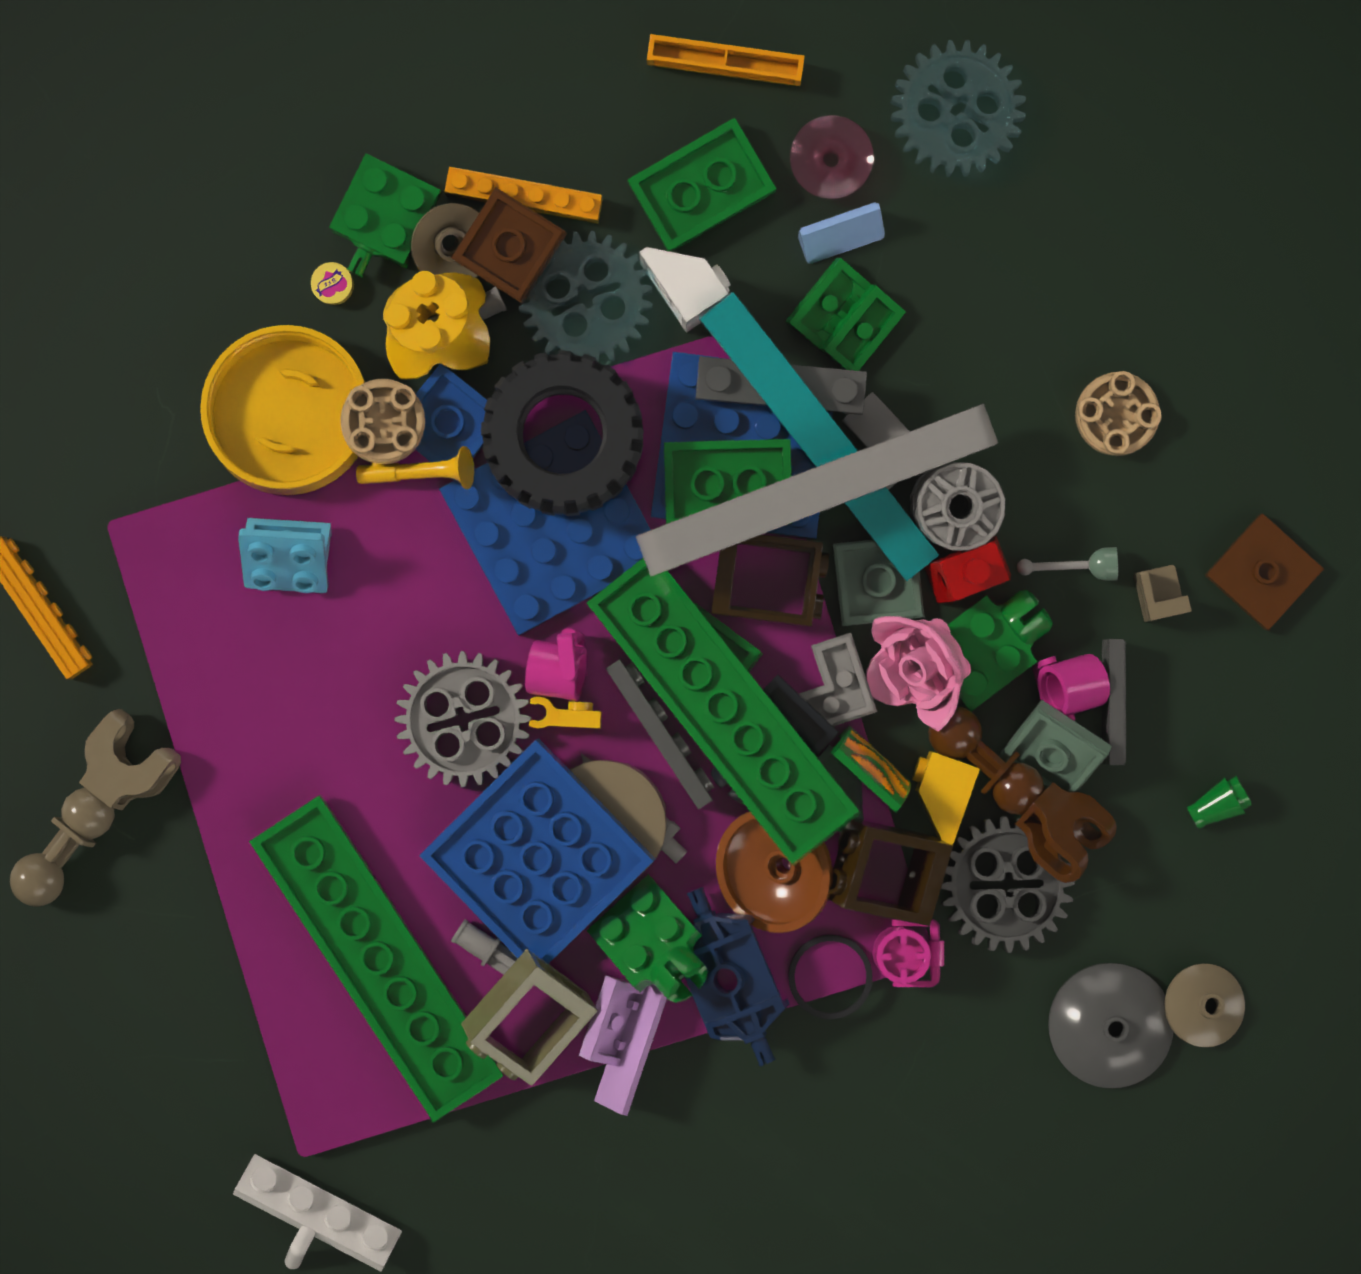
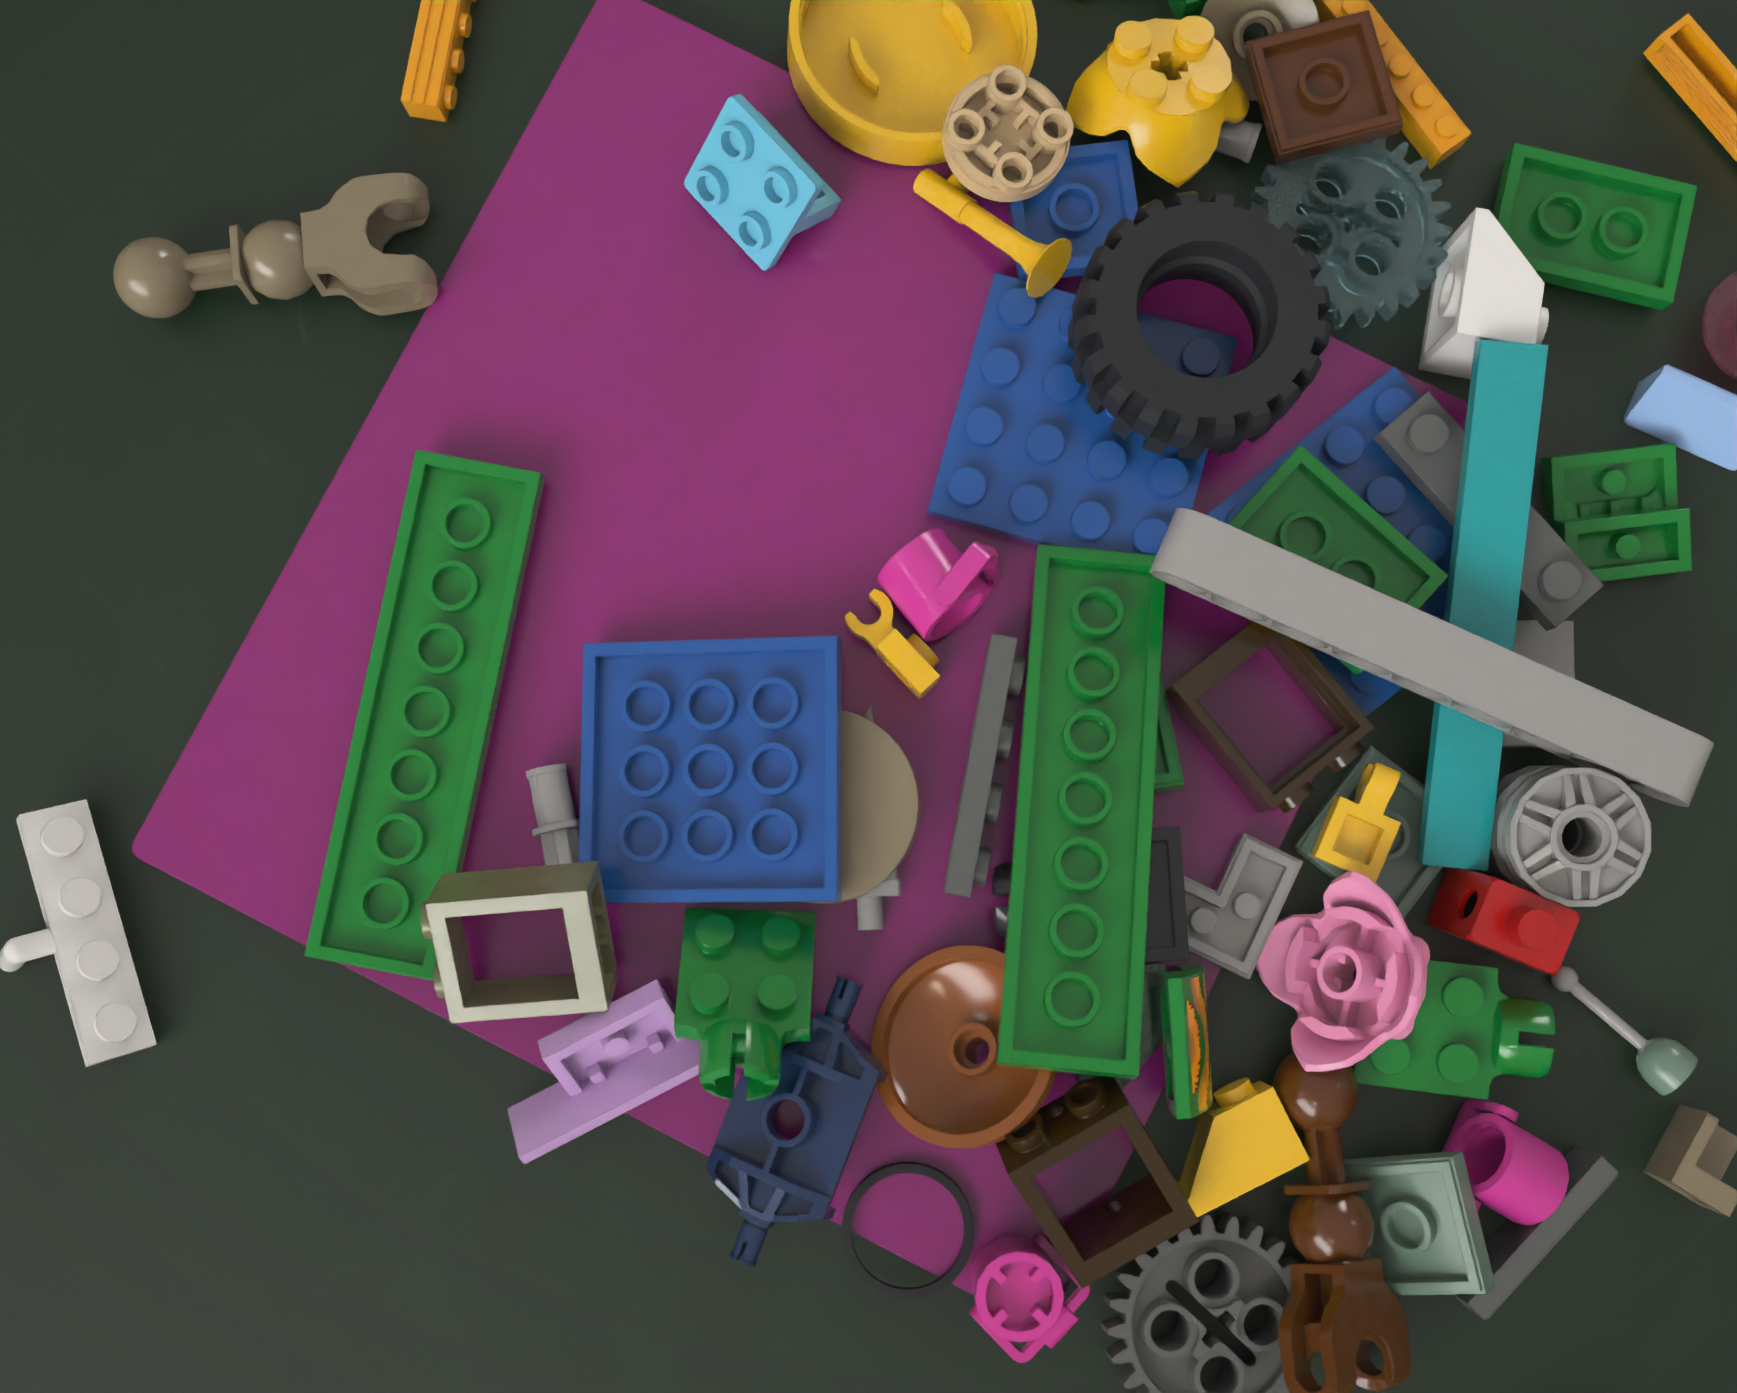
camera: 45 degrees right, 5 degrees down
light grey gear [395,651,532,787] -> none
none -> yellow plate [1310,762,1401,883]

